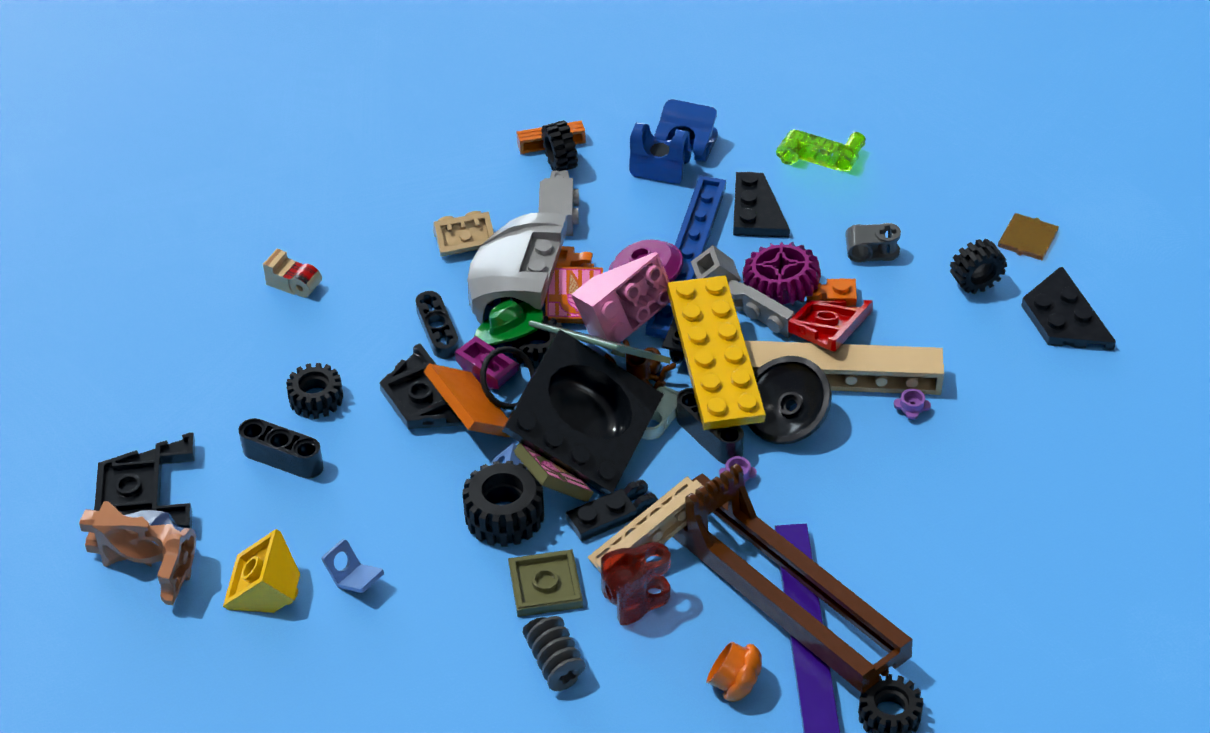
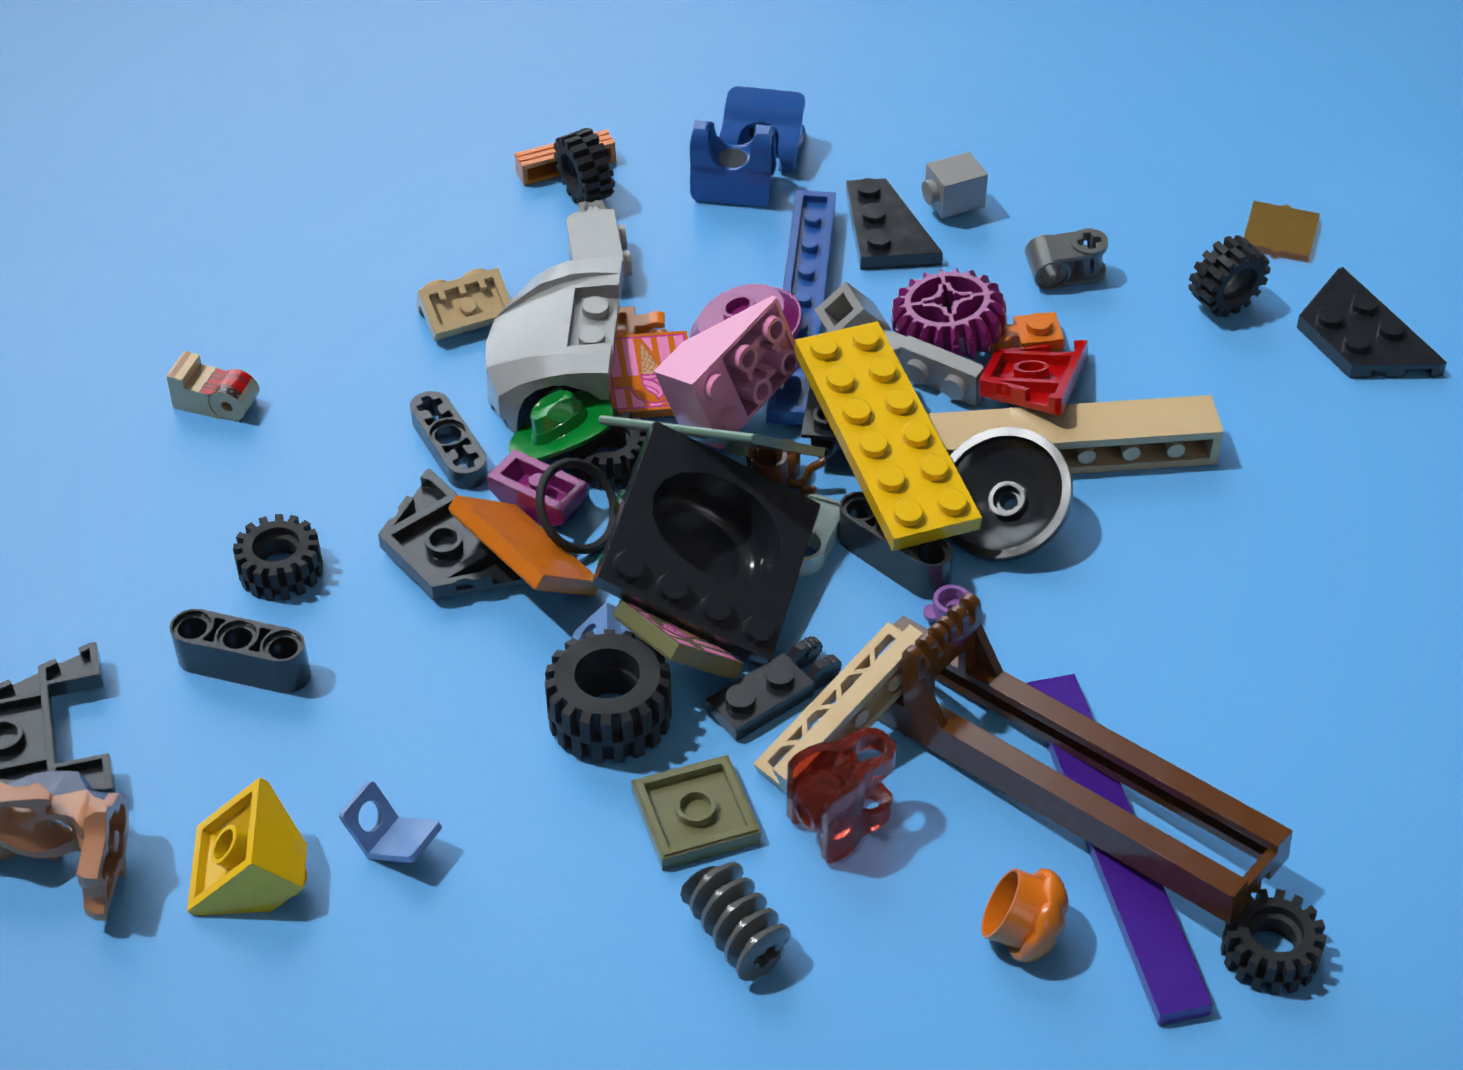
camera: 10 degrees left, 0 degrees up
clear neon green beam [776,129,866,172] -> none
medium lavender plate [894,389,931,419] -> none
none -> light grey brick [921,152,988,219]

